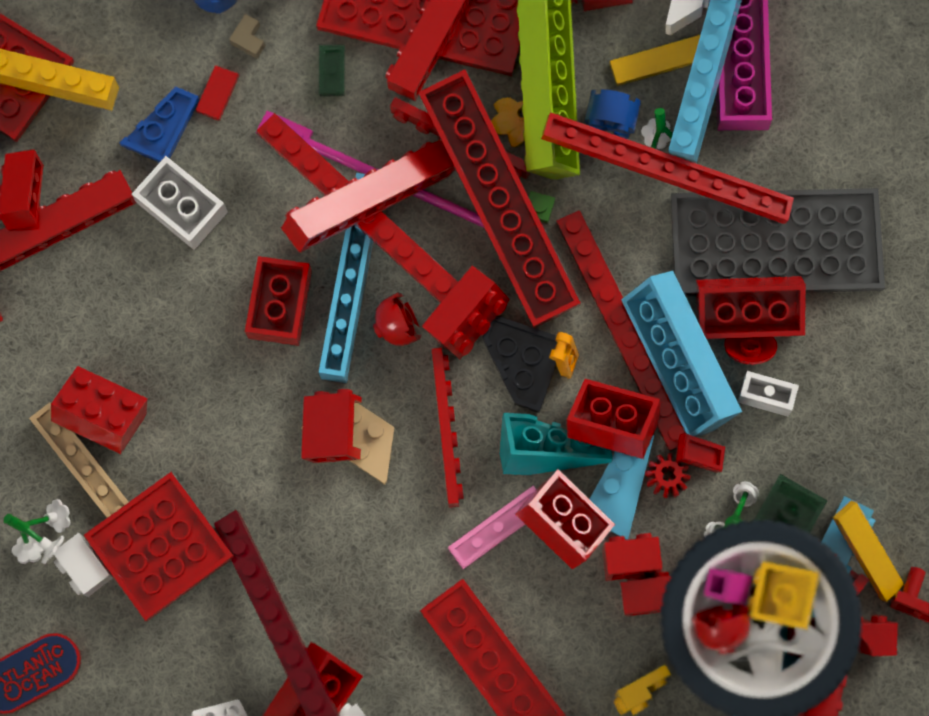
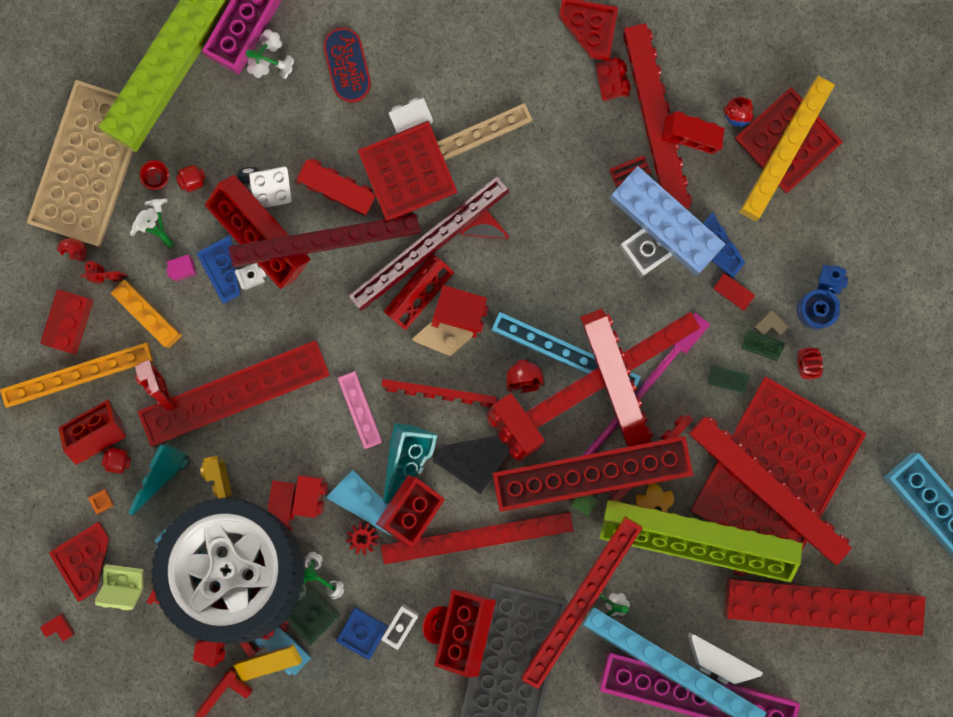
camera: 105 degrees right, 10 degrees up
white plant [3,499,71,564] -> none
red brick [51,366,148,454] -> none
red brick [245,256,312,346] -> none
red slope [515,469,615,569] -> none
light orange plate [549,332,579,379] -> none
blue brick [584,89,641,139] -> none
yellow tile [609,35,700,86] -> none
medium azure brick [621,271,742,437] -> none
red tile [676,433,725,473] -> none
red cylinder [692,604,750,654] -> none
dark pink brick [704,568,753,604] -> none
yellow plate [748,561,820,630] -> none
none -> red wedge [294,158,376,216]
none -> blue tile [336,607,388,660]
none -> plate [349,177,509,311]
none -> red fence [383,254,455,331]
none -> tile [460,211,510,239]
none -> red tile [609,155,652,187]
none -> light blue brick [609,166,725,276]
none -> clear green plate [741,330,785,361]

